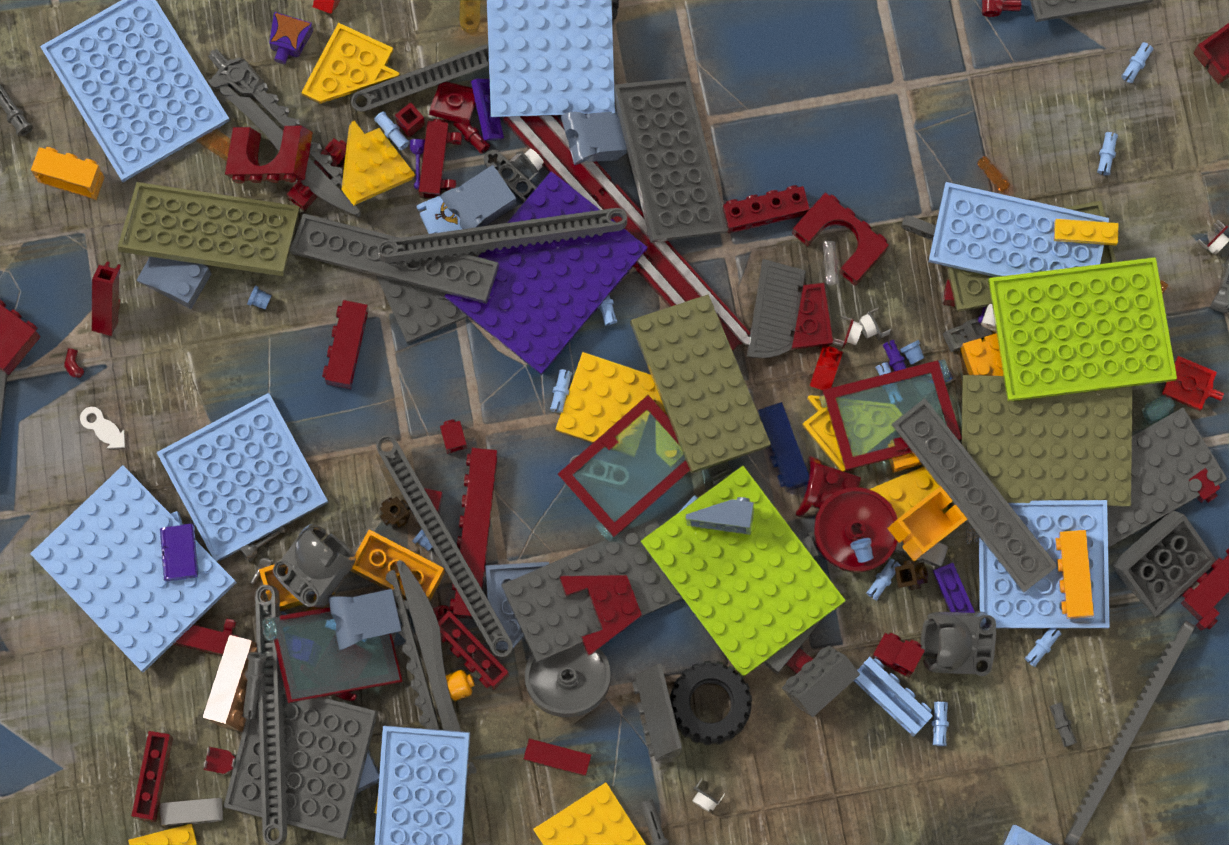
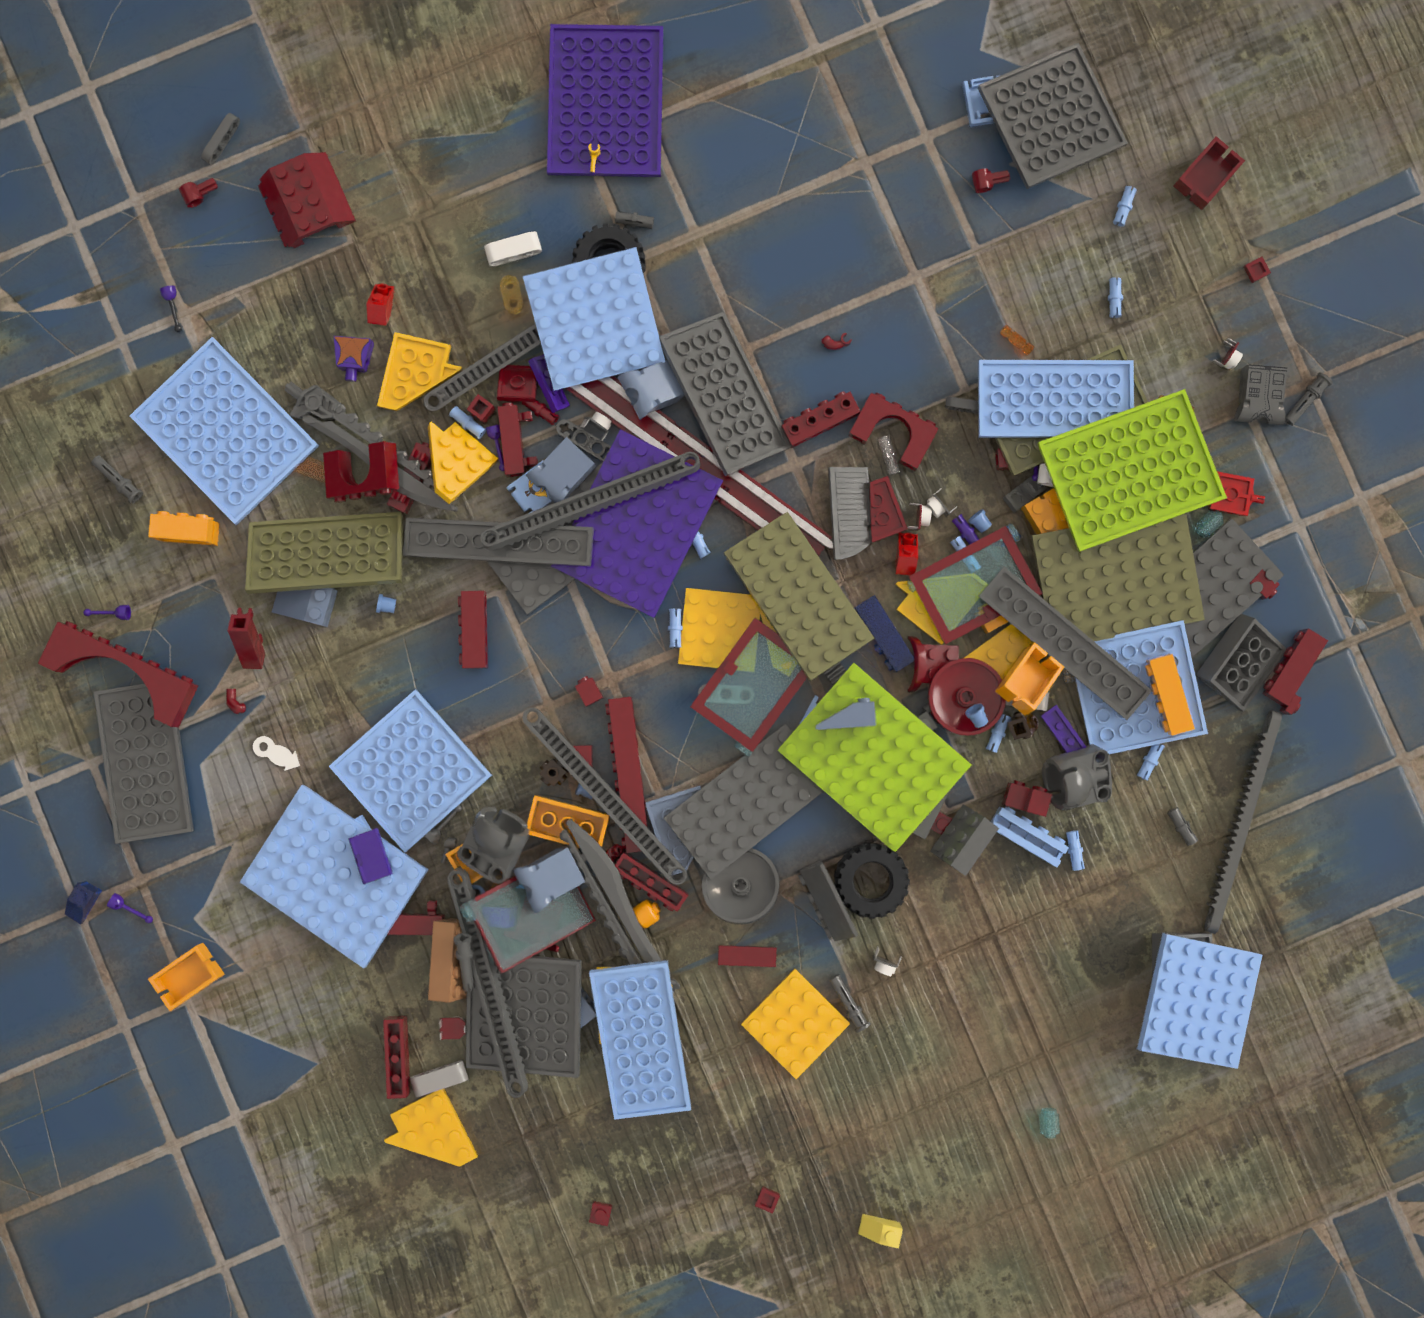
camera: 10 degrees left, 10 degrees up
dark red wing [559,575,642,656] -> none
yellow plate [1054,219,1118,246] -> none
none -> dark red arm [821,333,852,350]

